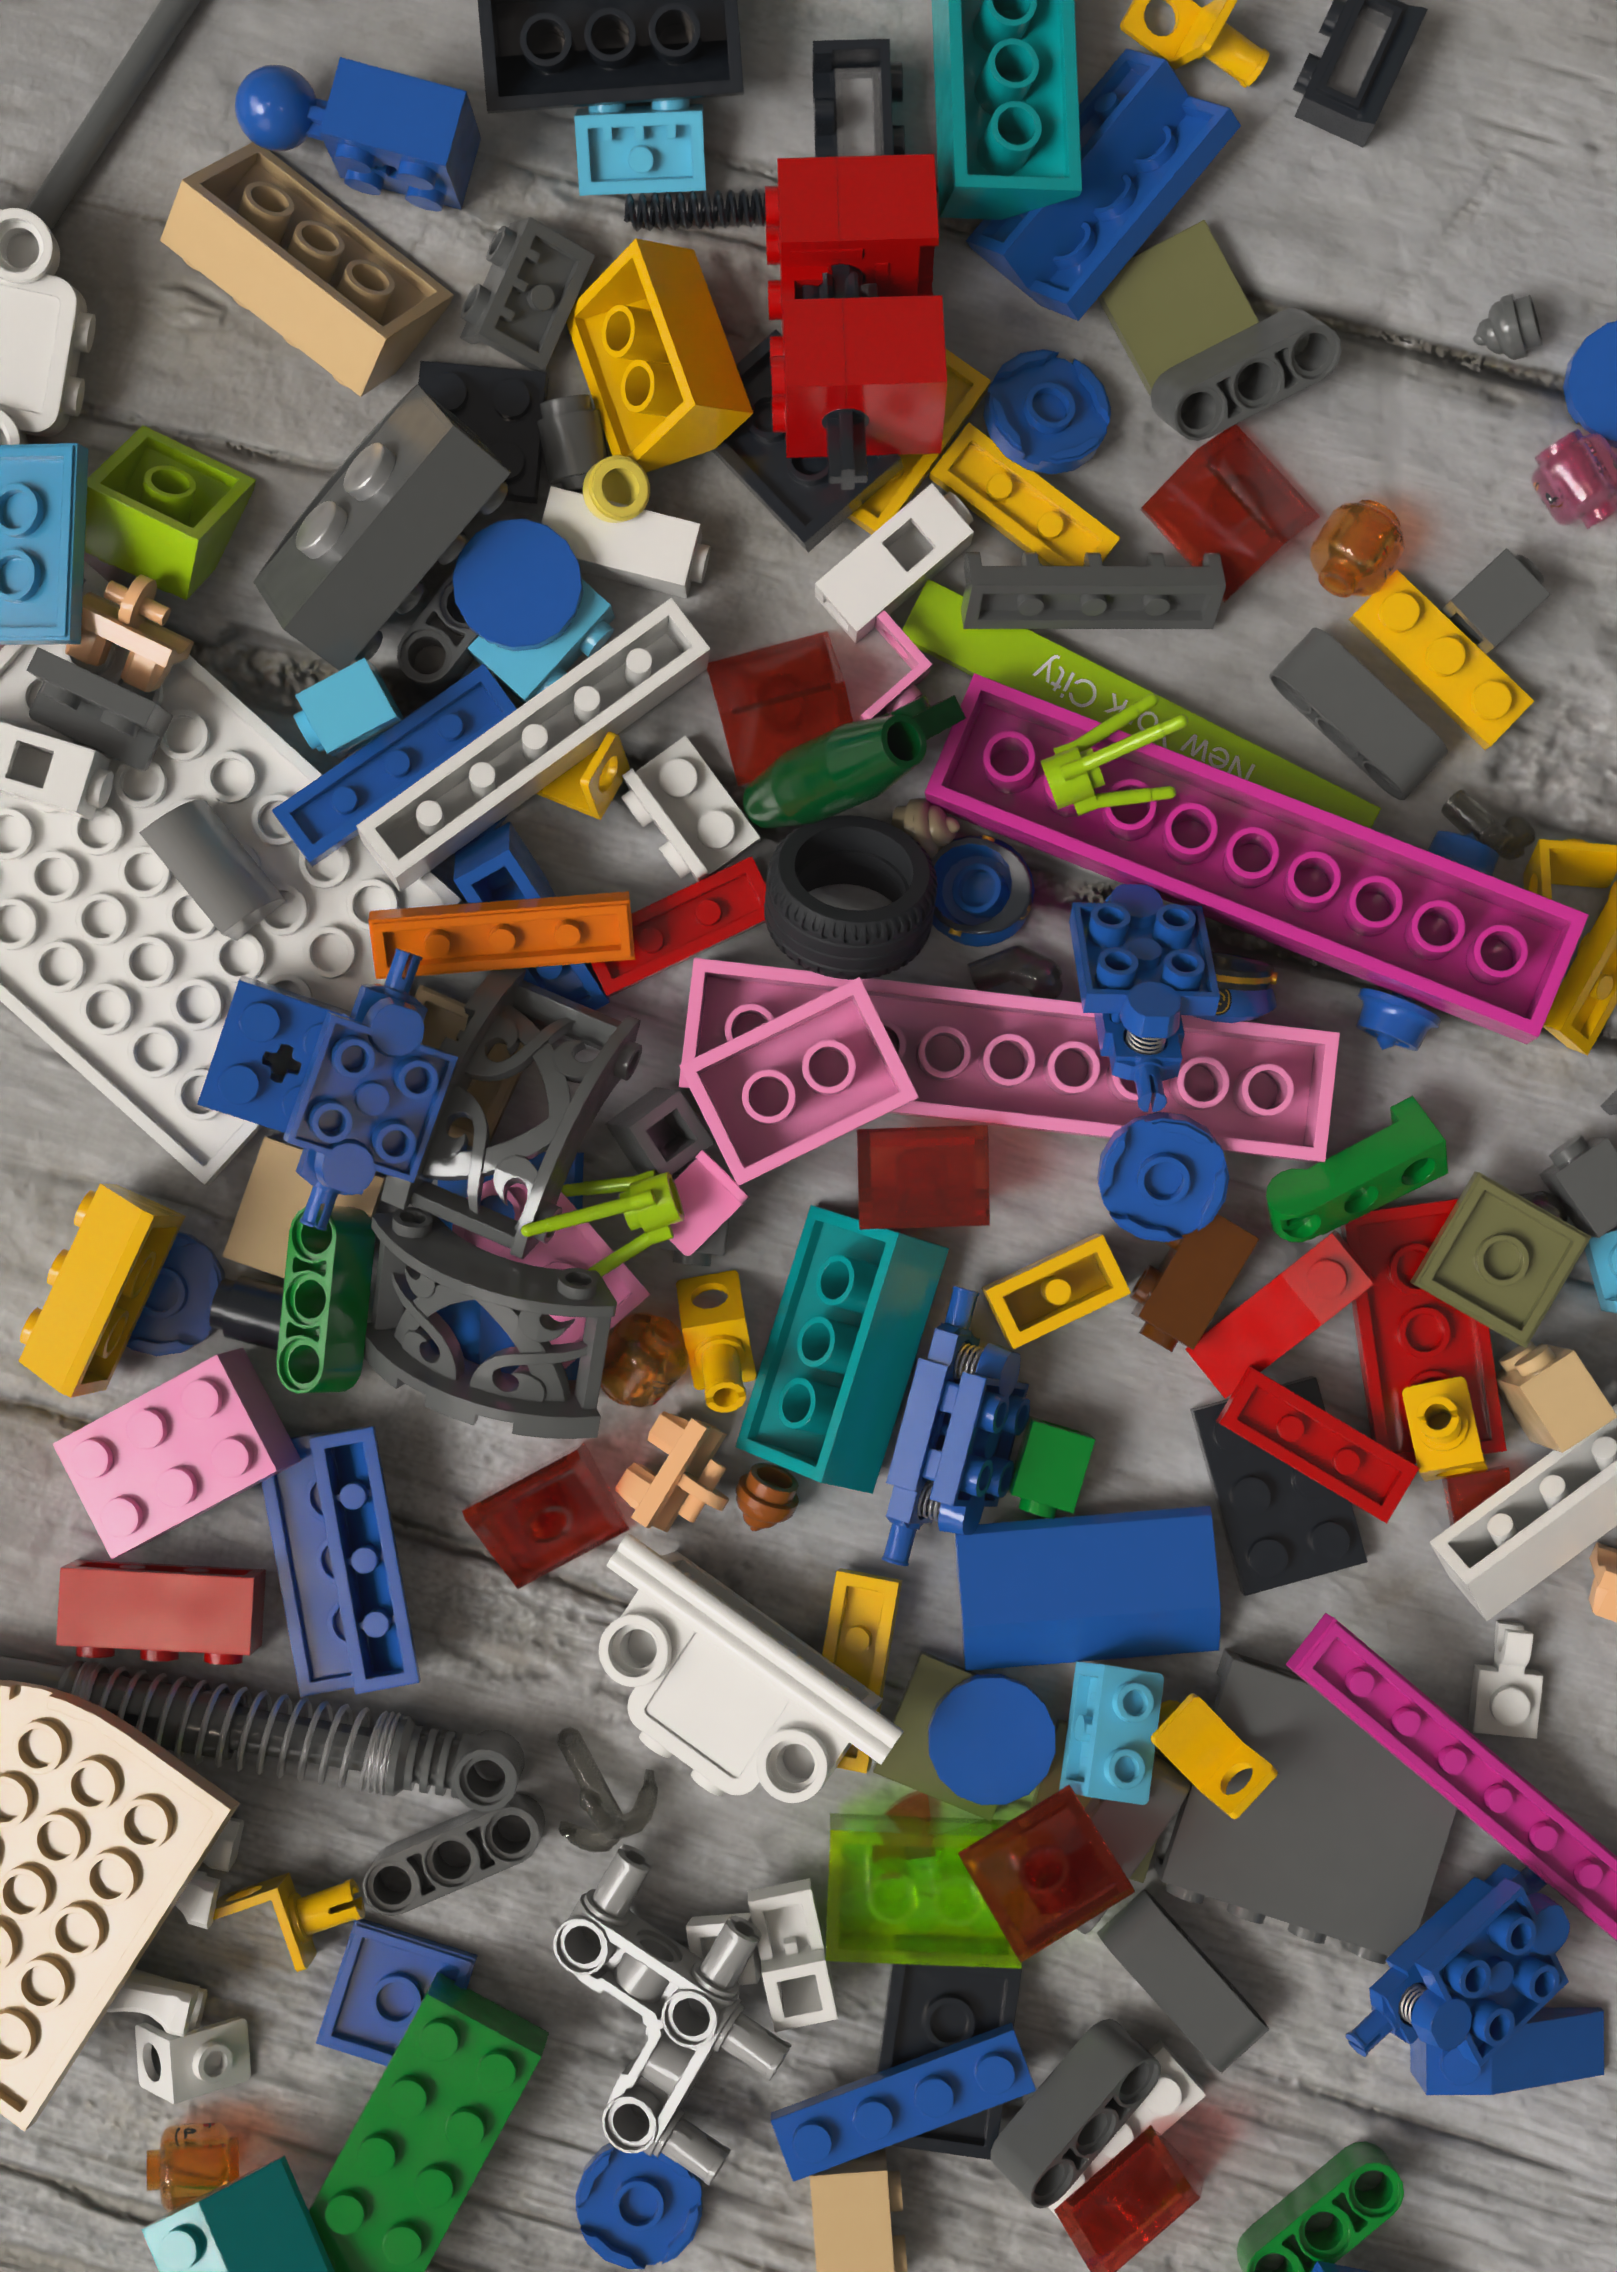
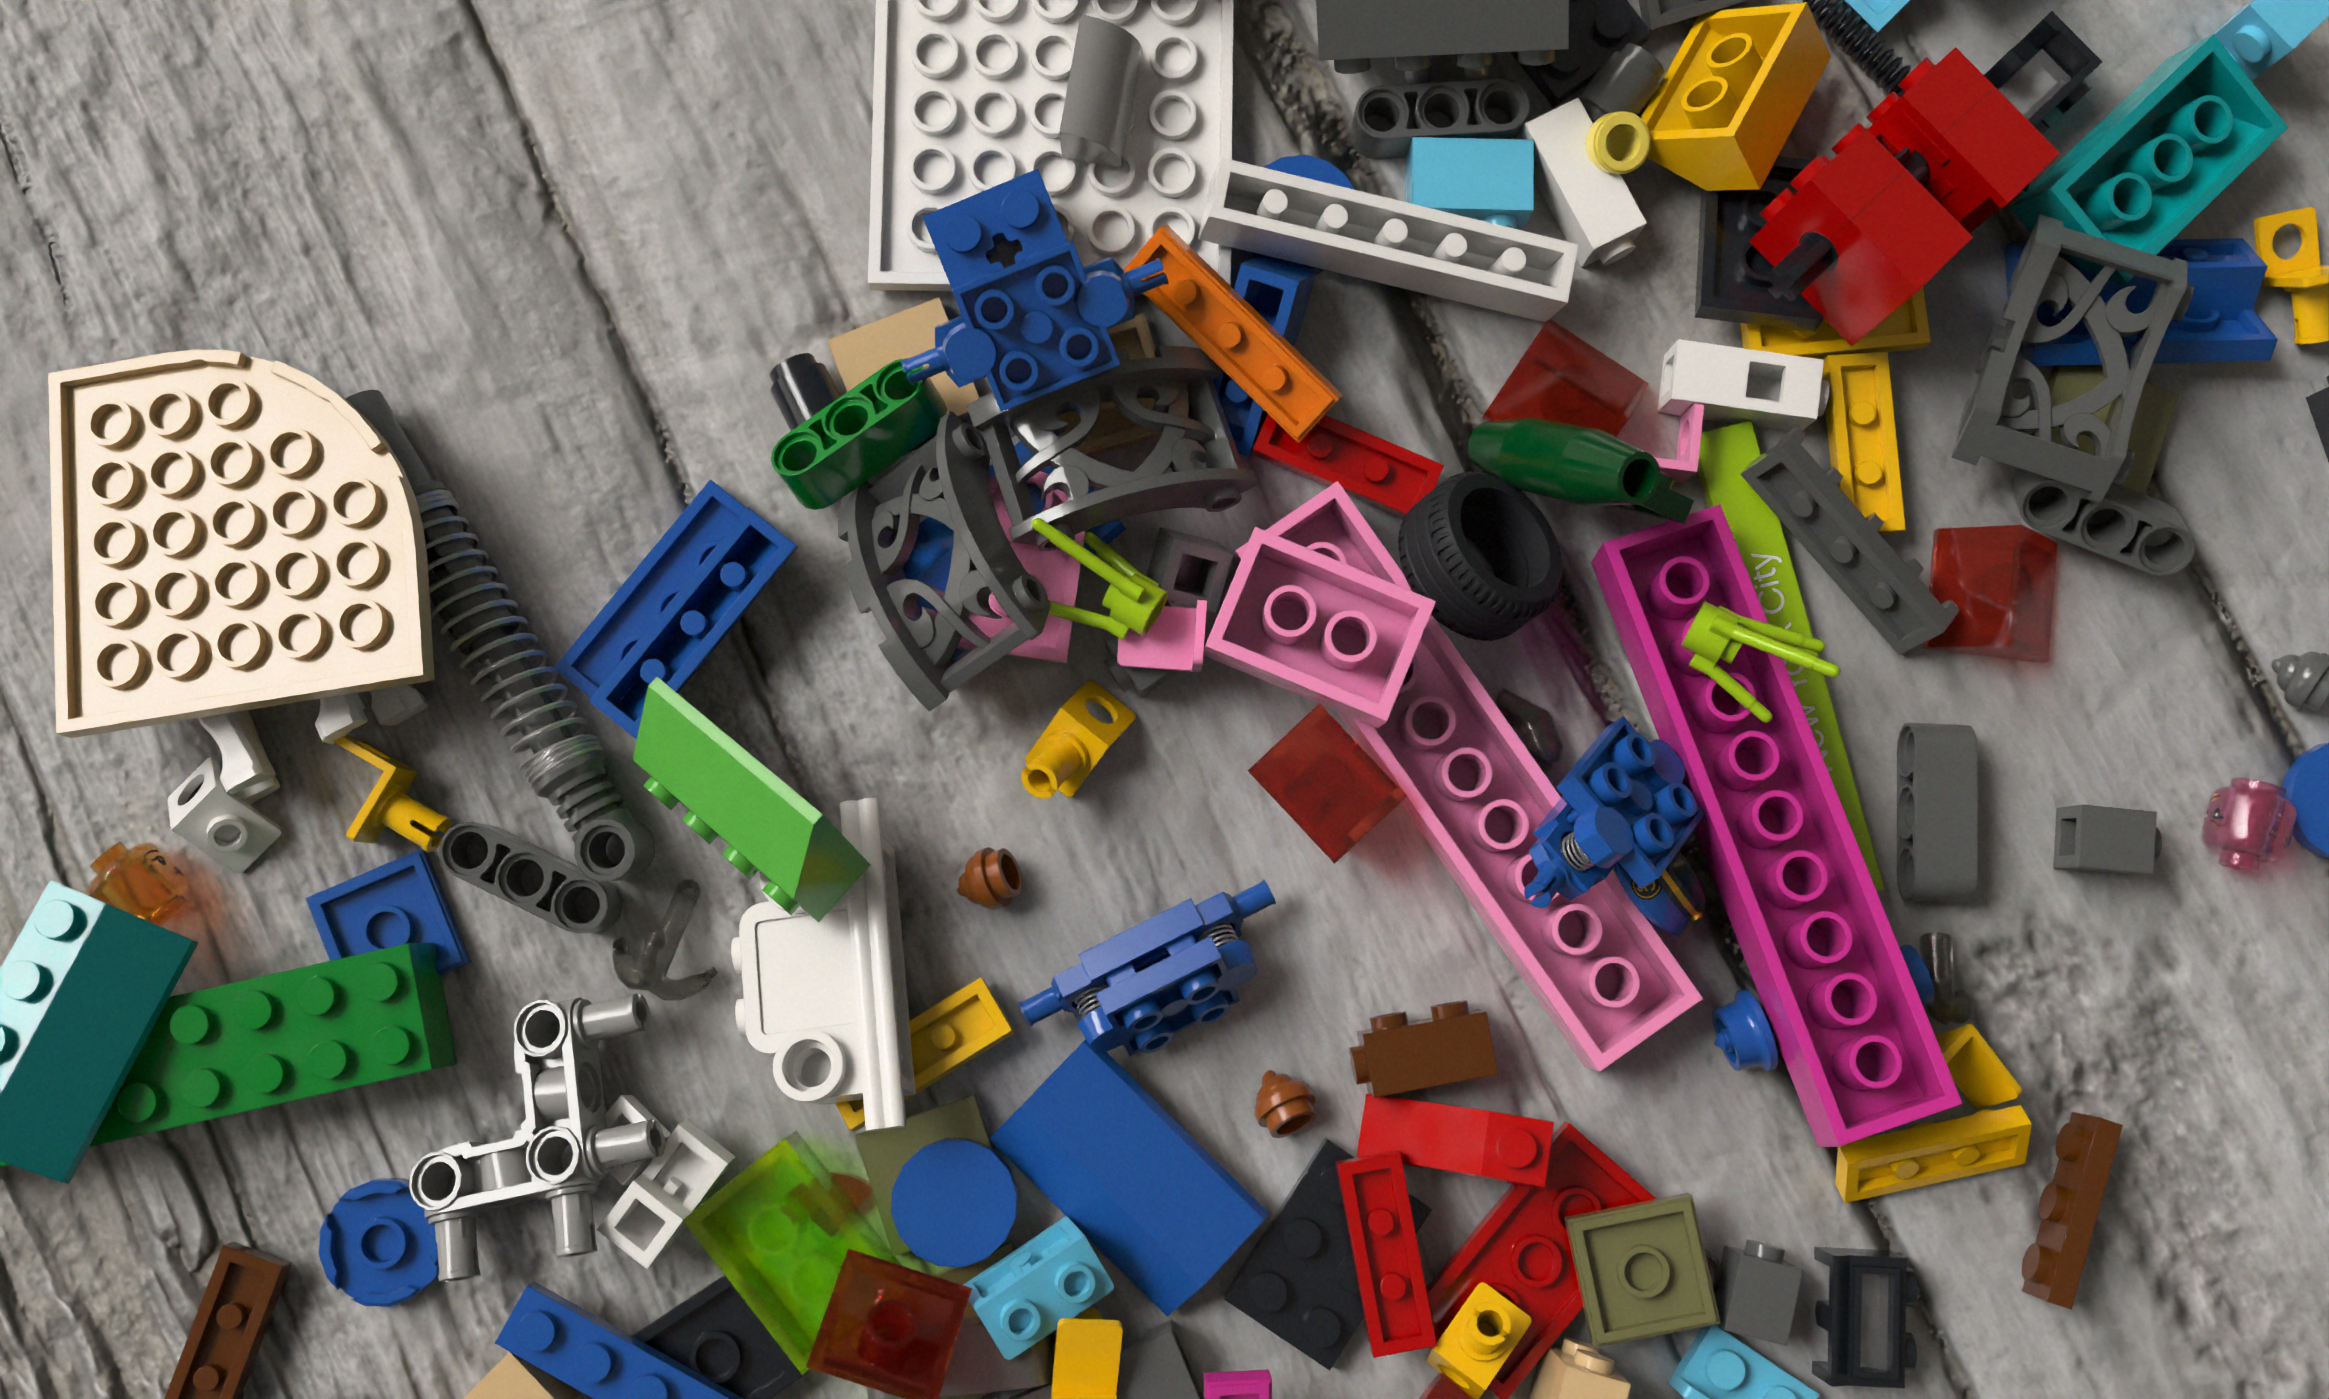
camera: 45 degrees right, 5 degrees down
yellow slope [19,1183,186,1398] -> none
bright pink brick [53,1347,302,1559] -> none
brick [56,1559,266,1665] -> none
blue tile [126,1232,225,1356] -> none
blue plate [272,664,517,867] -> none
medium azure brick [293,658,404,759] -> none
blue tile [452,518,583,651] -> none
clear red slope [462,1442,630,1589] -> none
yellow bracket [536,731,630,820] -> none
clear orange head [600,1312,690,1408] -> none
light nougat hips [615,1411,729,1532] -> none
white bracket [621,735,761,882] -> none
teal slope [735,1205,949,1494] -> none
dark tan plate [891,798,960,859] -> none
blue piece [931,835,1035,947] -> none
yellow brick [981,1233,1131,1349] -> none
blue tile [983,349,1111,475] -> none
green brick [1009,1416,1096,1519] -> none
blue tile [1097,1112,1230,1242] -> none
green leg [1266,1095,1448,1242] -> none
clear orange head [1309,500,1406,598] -> none
yellow plate [1348,570,1534,750] -> none
none -> bright green slope [633,677,871,923]
none -> dark orange plate [1254,1070,1317,1138]
none -> dark grey fence [1951,214,2194,503]

